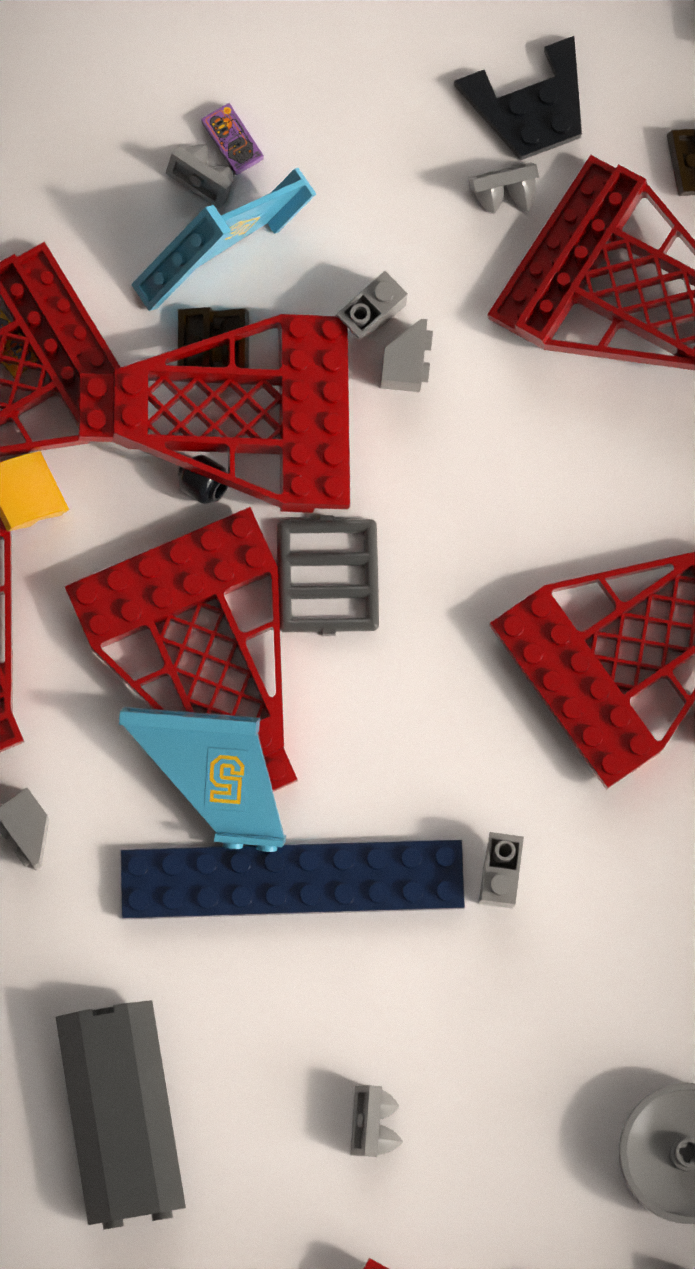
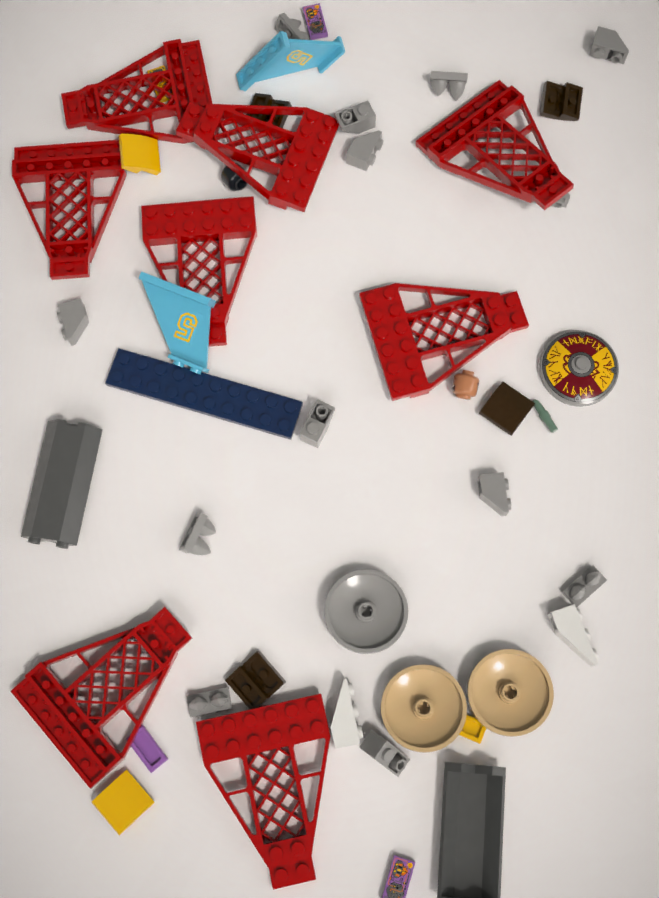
camera: 30 degrees right, 5 degrees down
dark grey bar [277,515,379,636] -> none
black wing [454,36,582,160] -> none

